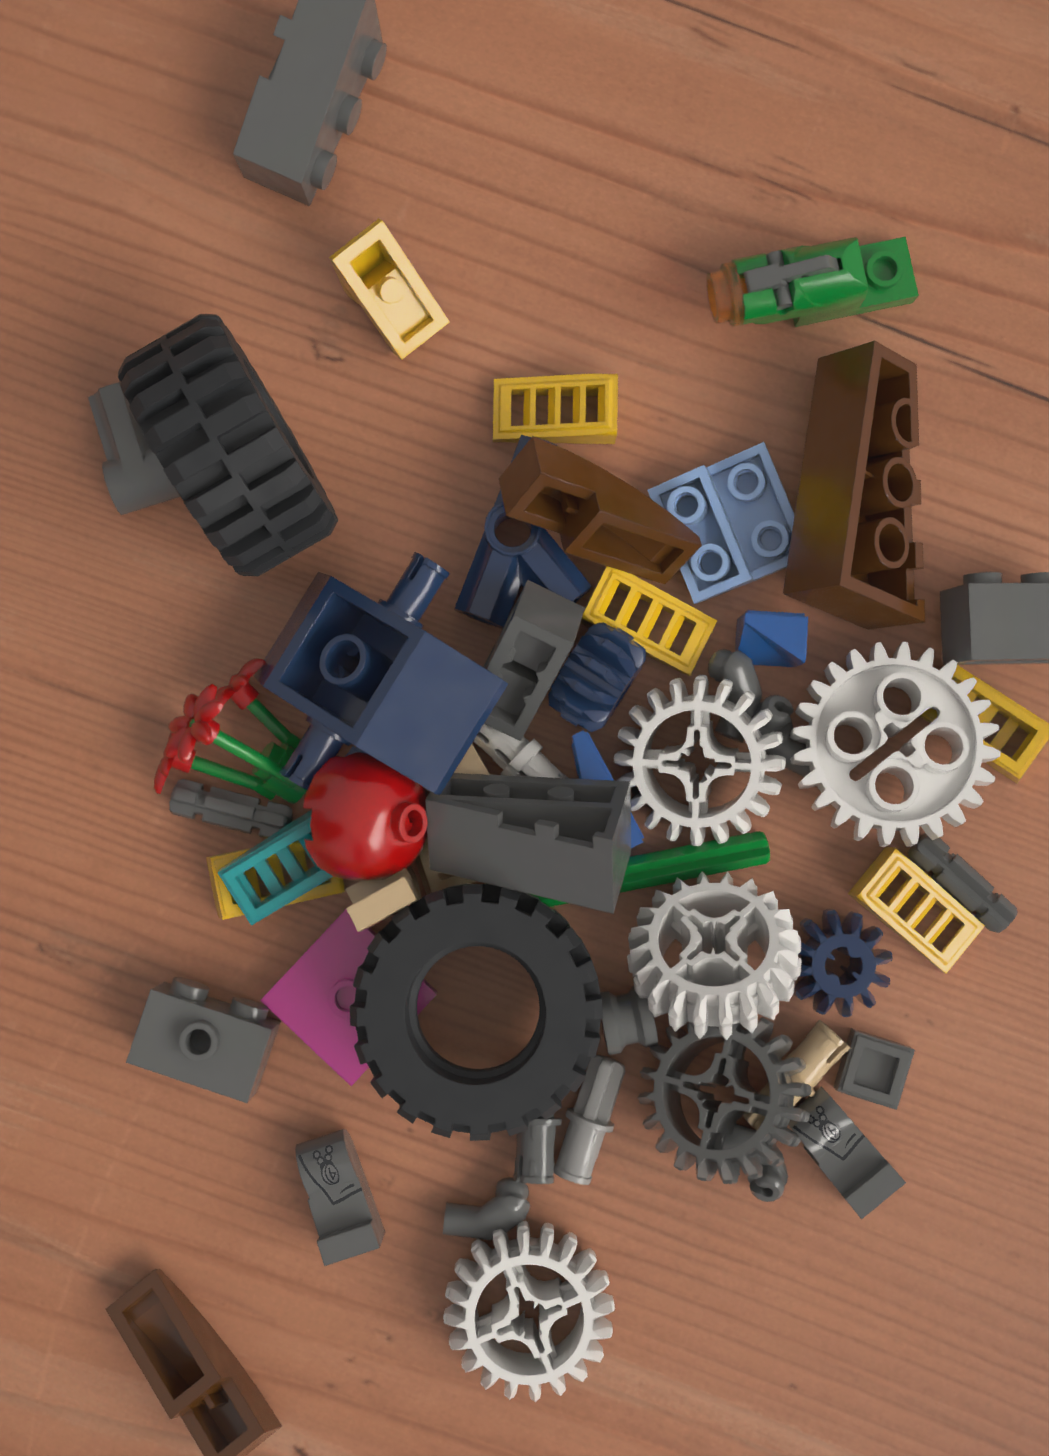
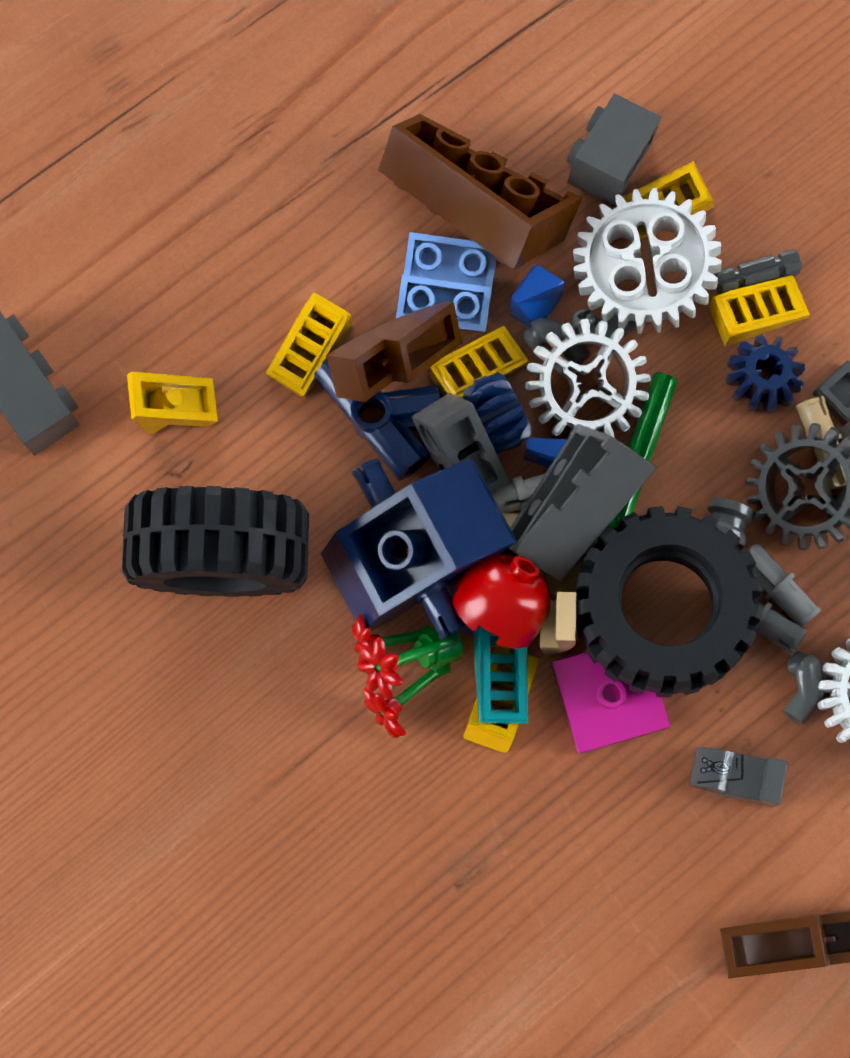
camera: 55 degrees left, 10 degrees down
dark grey piece [88,382,181,515] -> none
dark grey brick [126,977,281,1103] -> none
dark grey axle [169,779,293,838] -> none
white gear [627,871,802,1040] -> none
green plate [706,237,919,327] -> none

